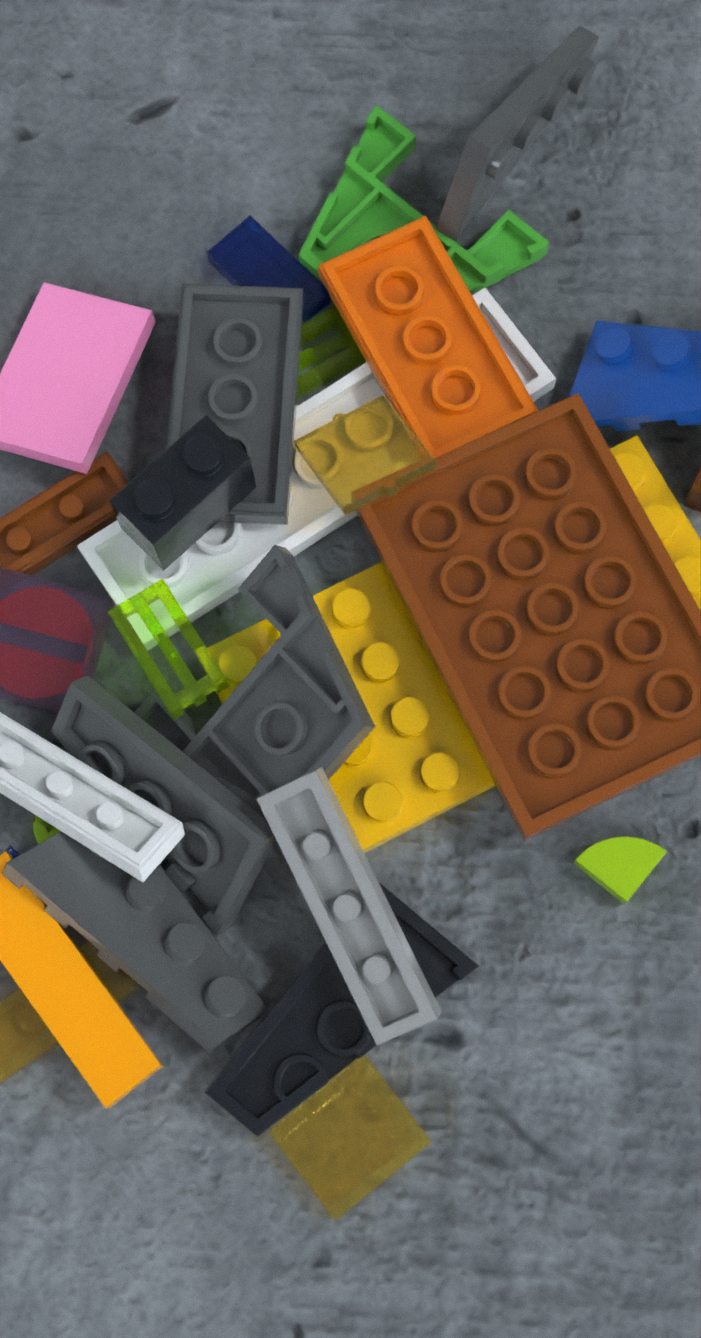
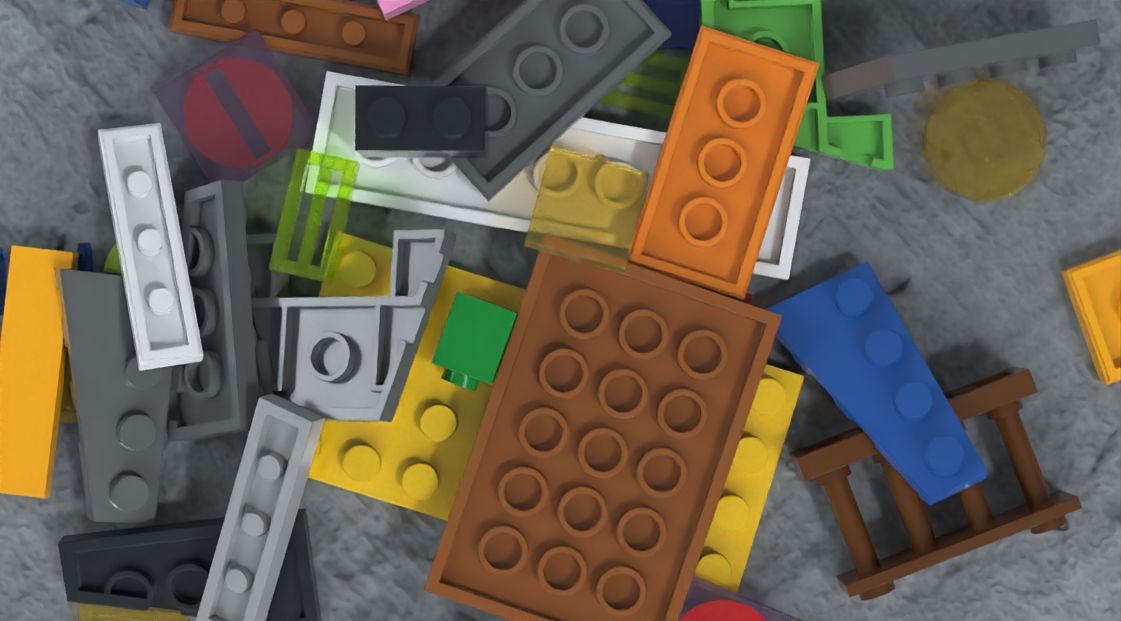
camera: 40 degrees right, 15 degrees up
none -> green brick [431,291,518,391]
none -> clear yellow tile [922,80,1047,202]

